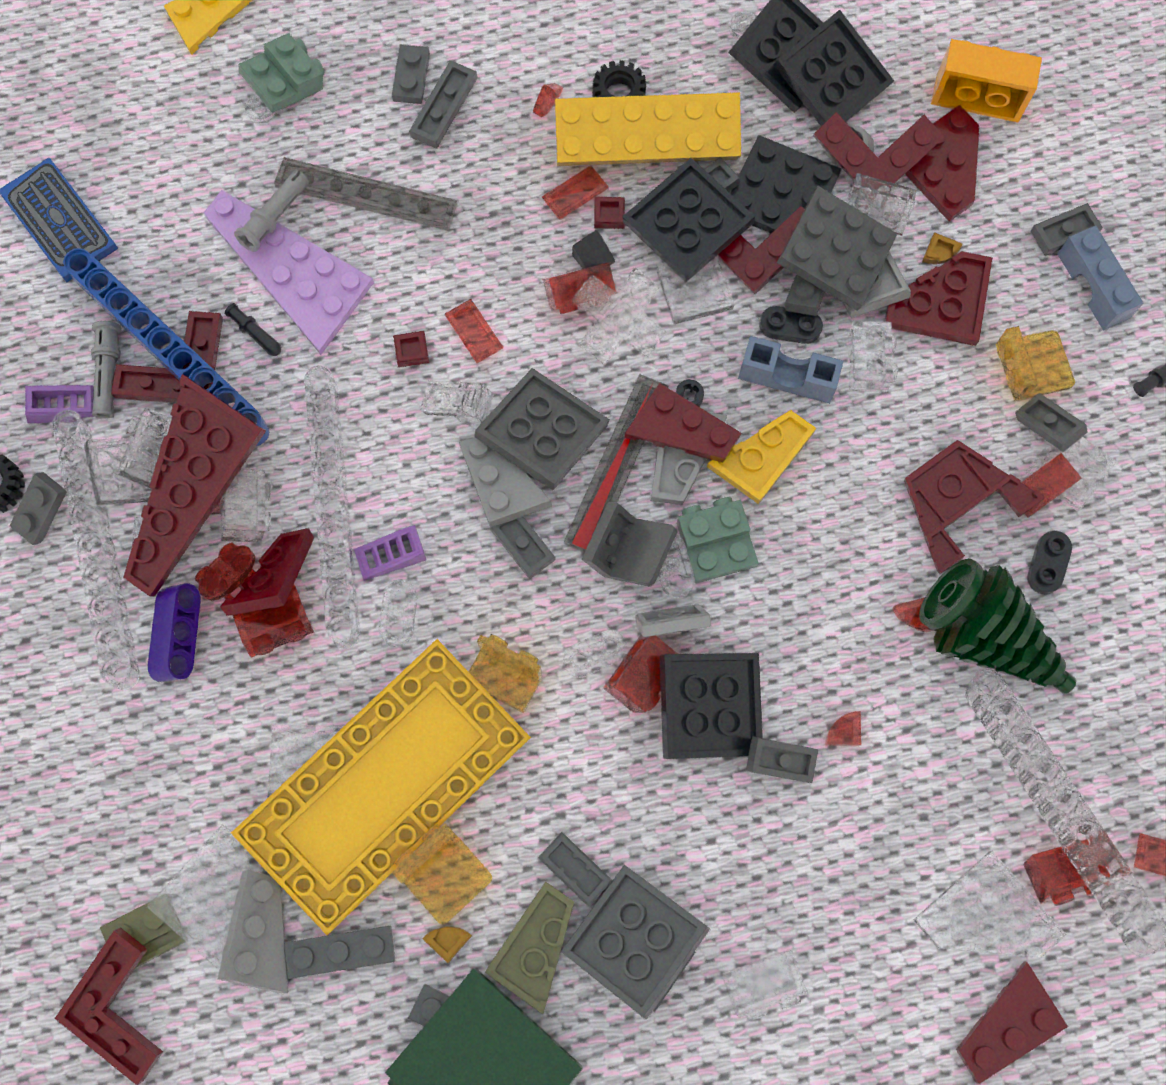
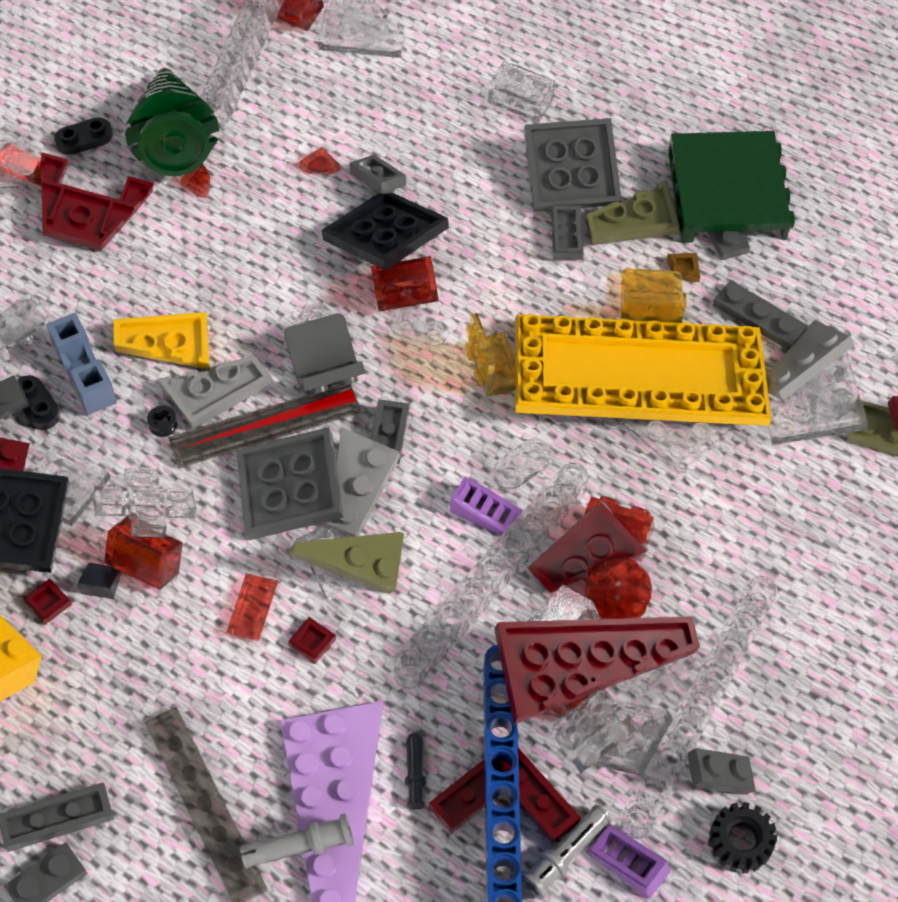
camera: 135 degrees left, 15 degrees down
dark purple beam [147,583,201,682] -> none
clear red tile [542,165,609,220] -> none
dark red wing [624,383,741,463] -> none
light grey tile [635,604,711,637] -> none
sand green plate [676,497,759,584] -> none
none -> olive wing [287,532,404,594]

